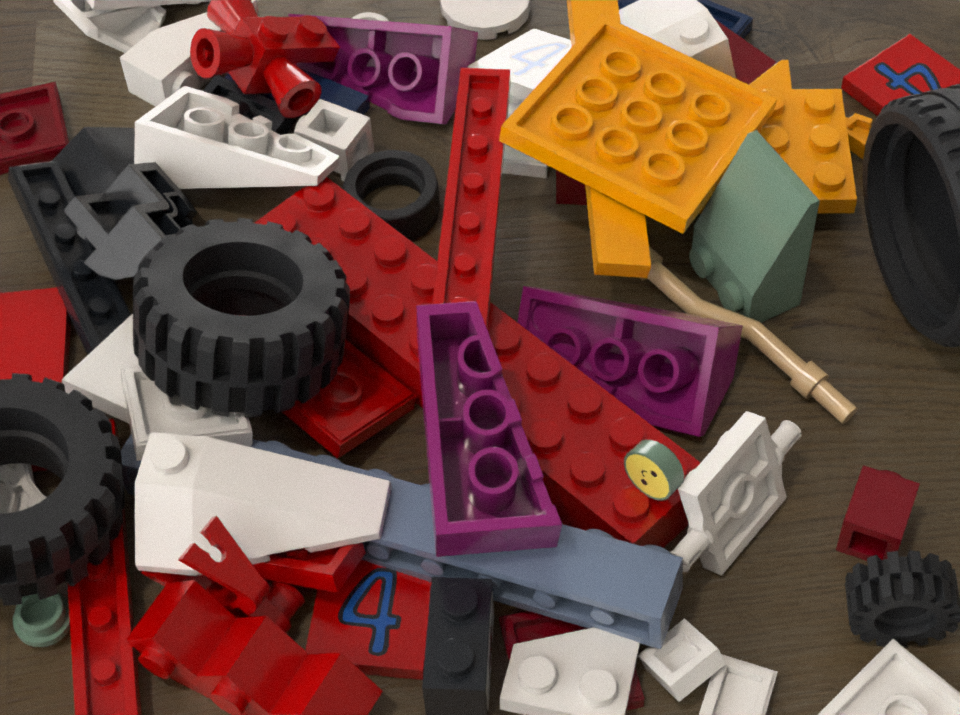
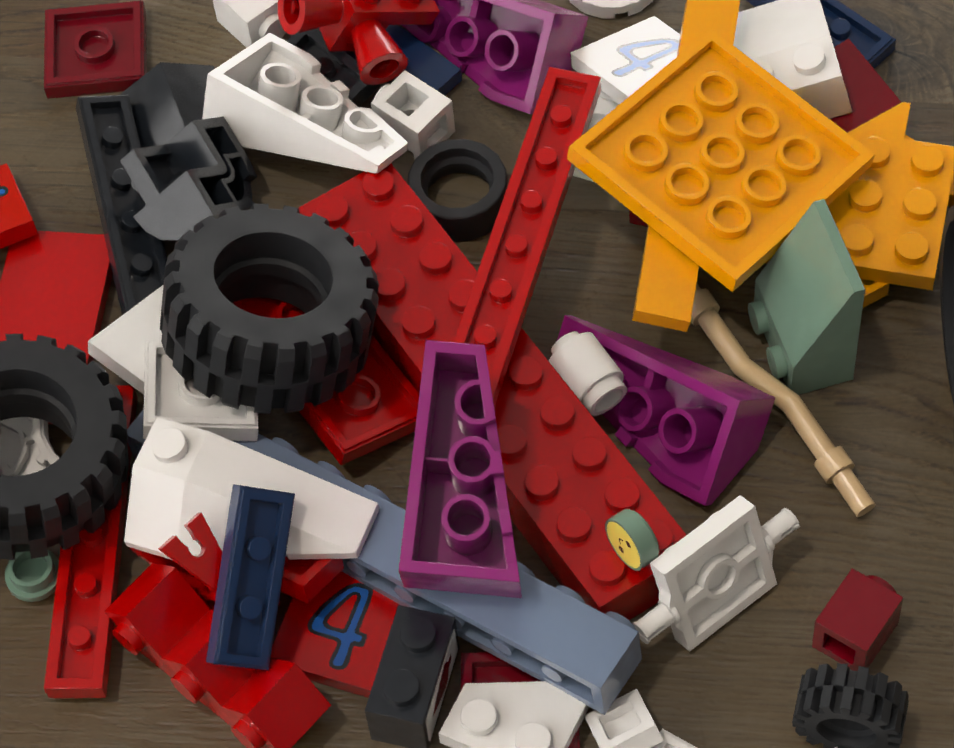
camera: 15 degrees right, 5 degrees up
none -> dark blue tile [206,484,295,670]
none -> white brick [549,331,627,416]

